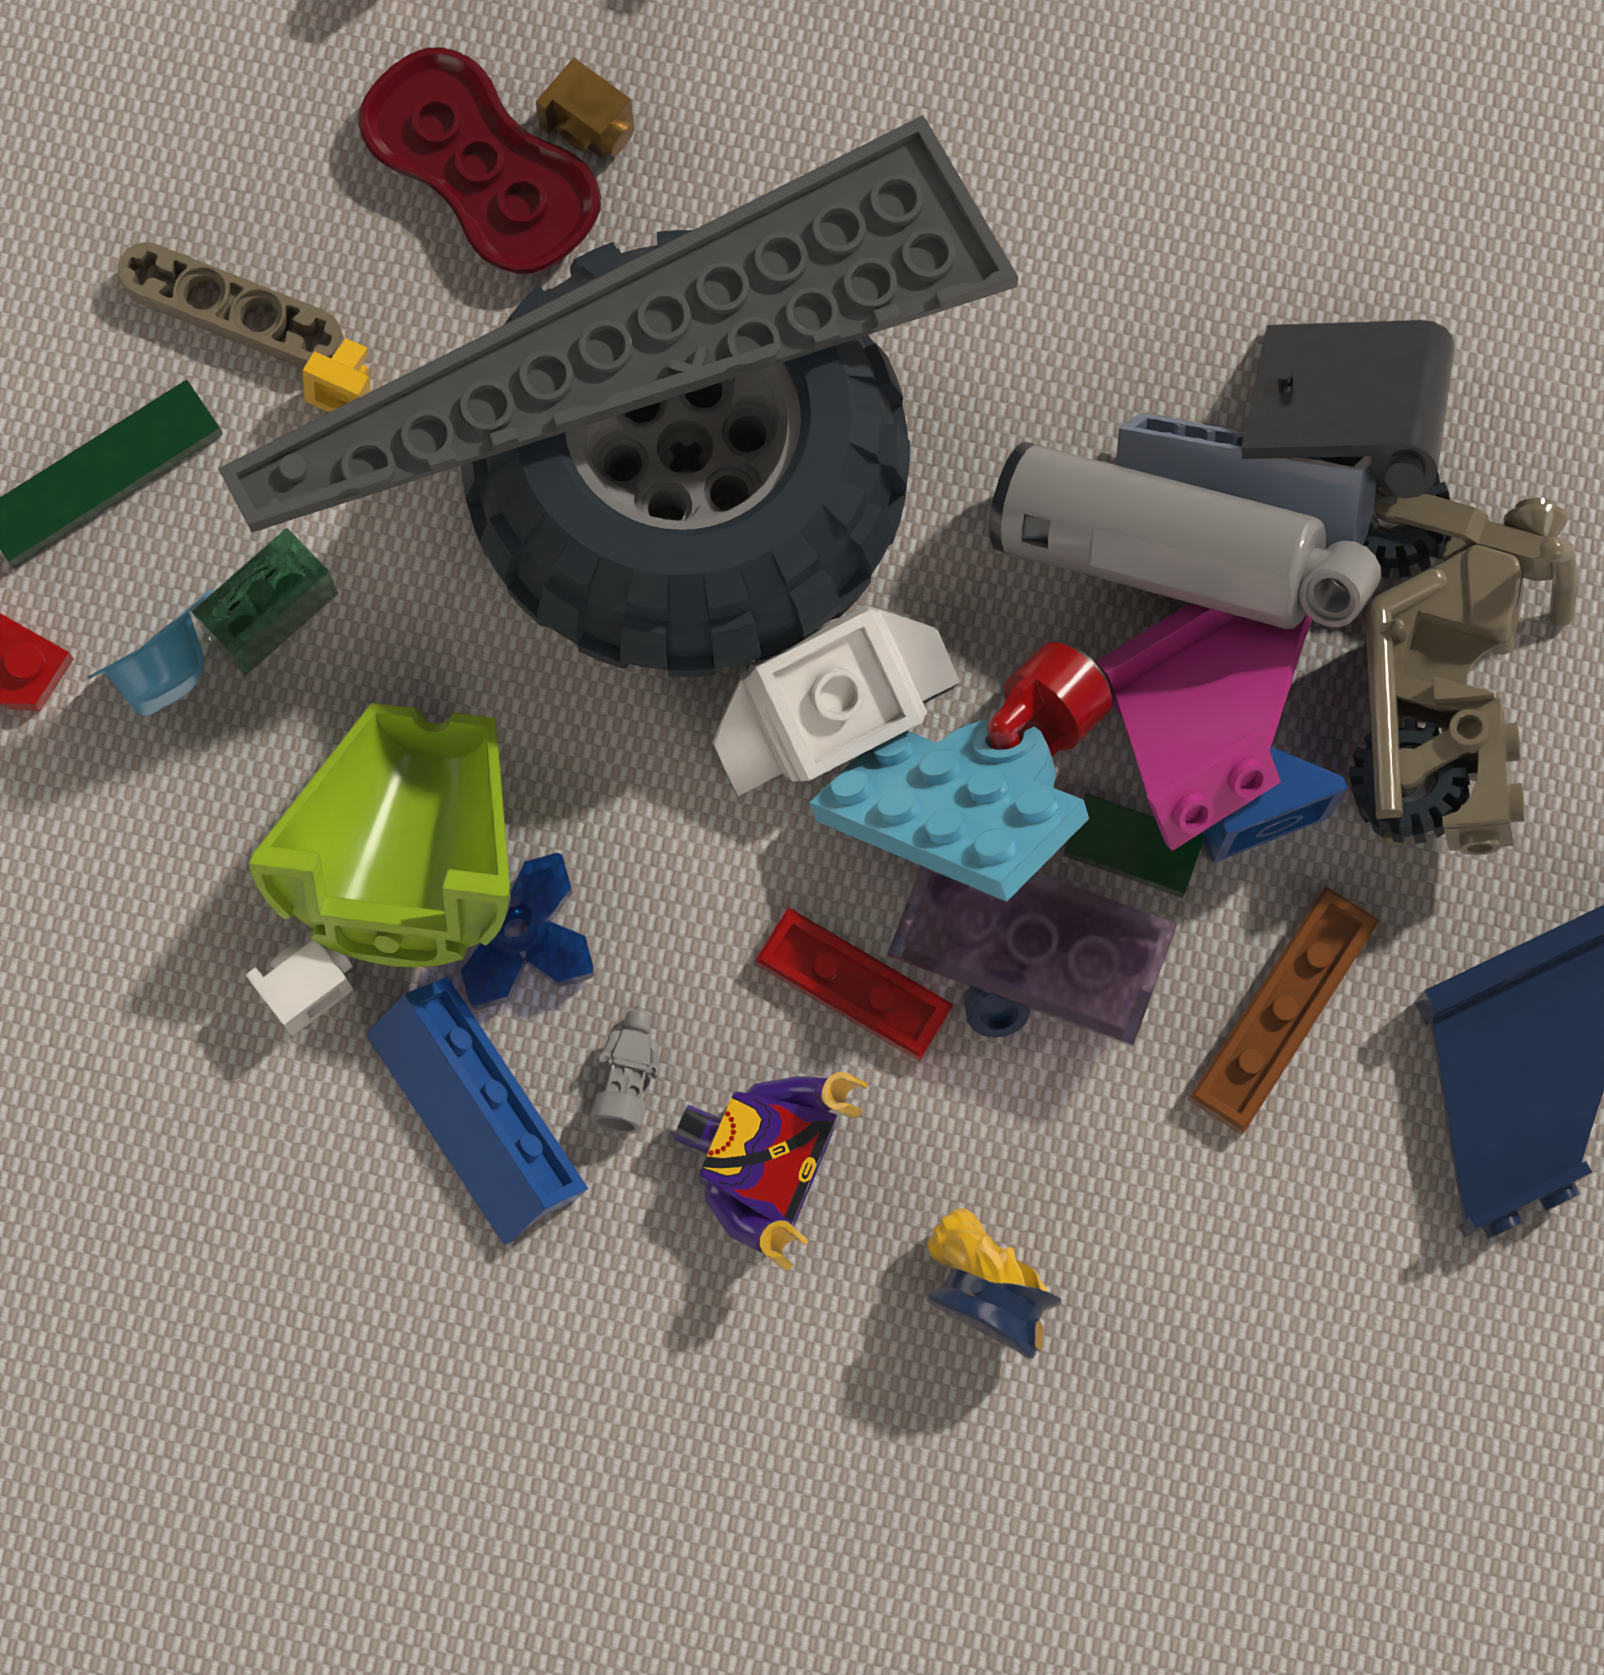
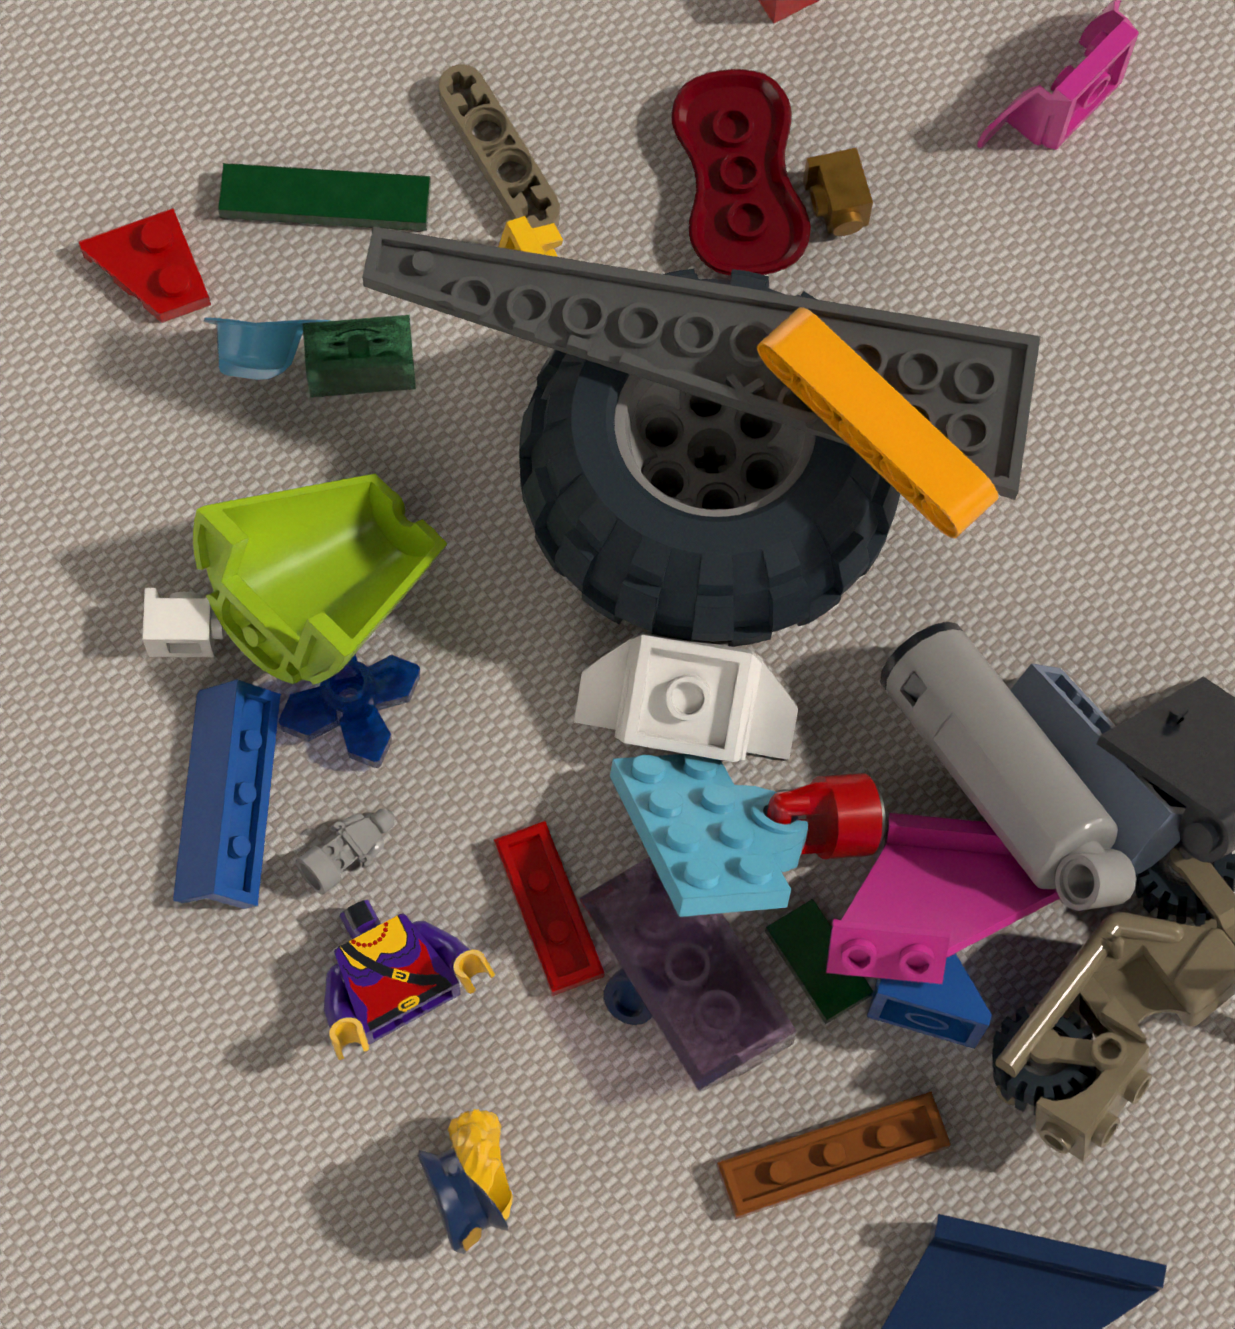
camera: 35 degrees right, 5 degrees down
none -> light orange beam [757,307,998,539]

